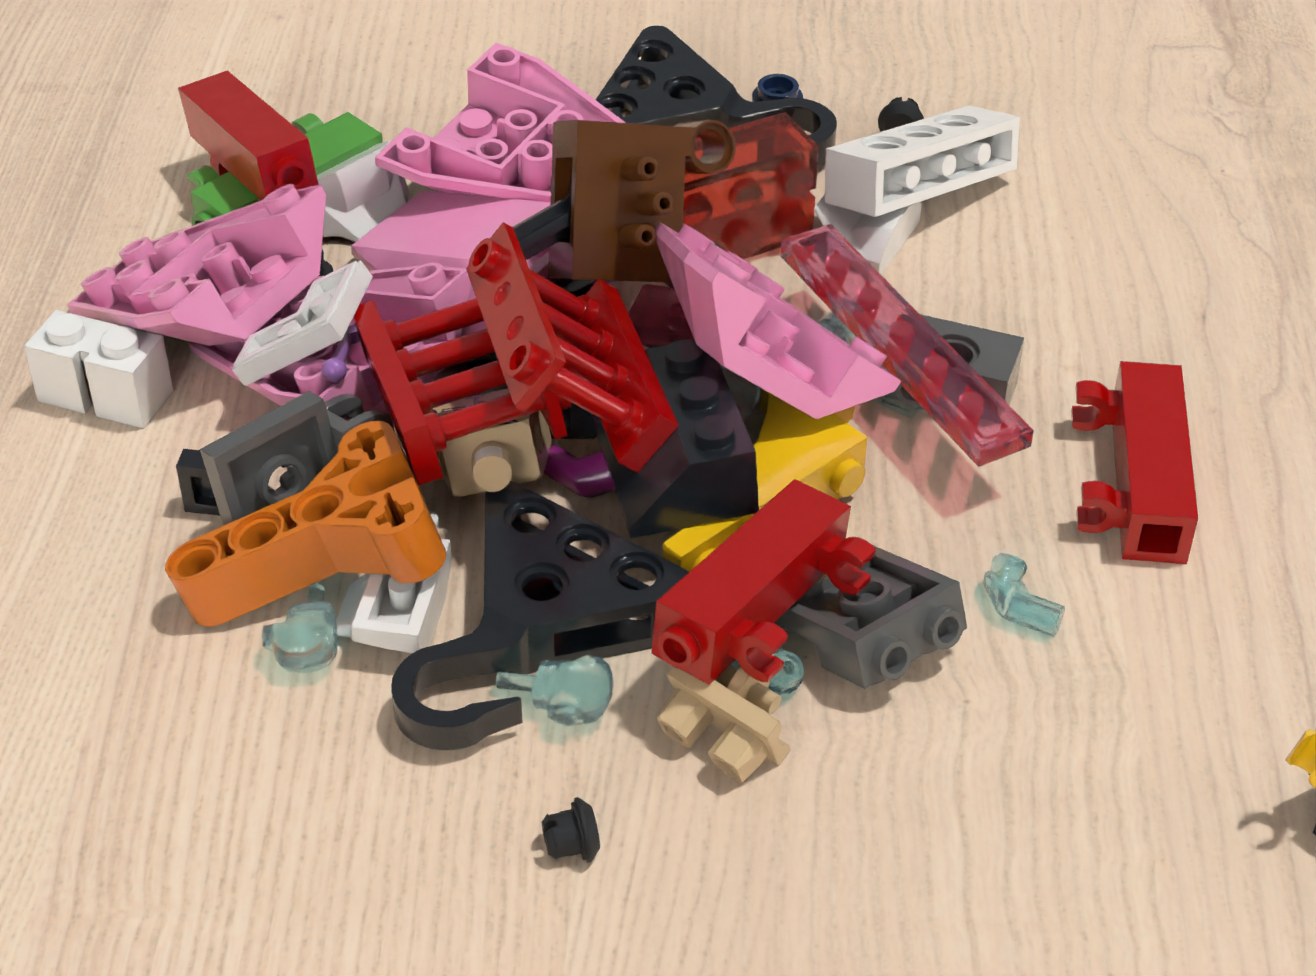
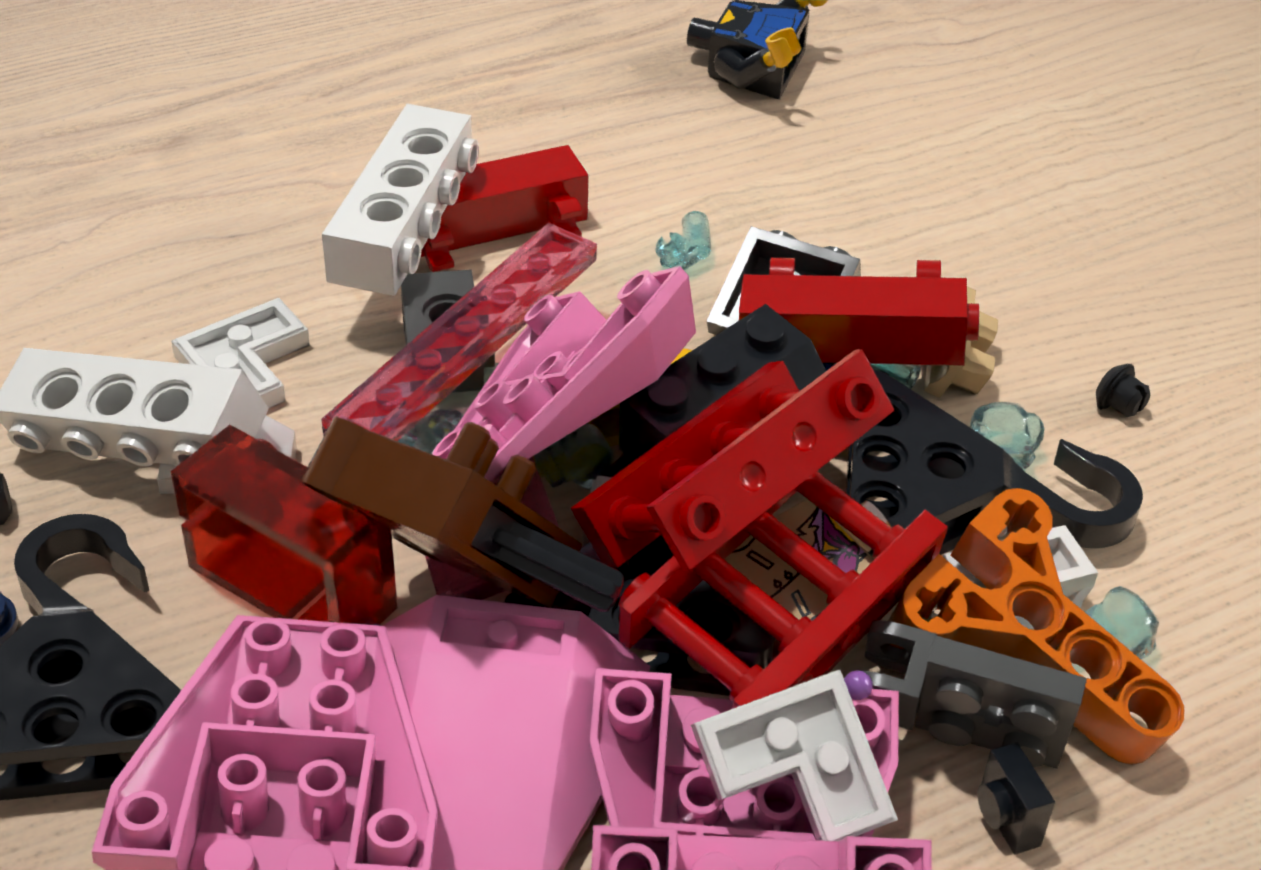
camera: 120 degrees left, 0 degrees up
none -> white tile [171,298,310,408]
none -> white brick [322,104,479,296]

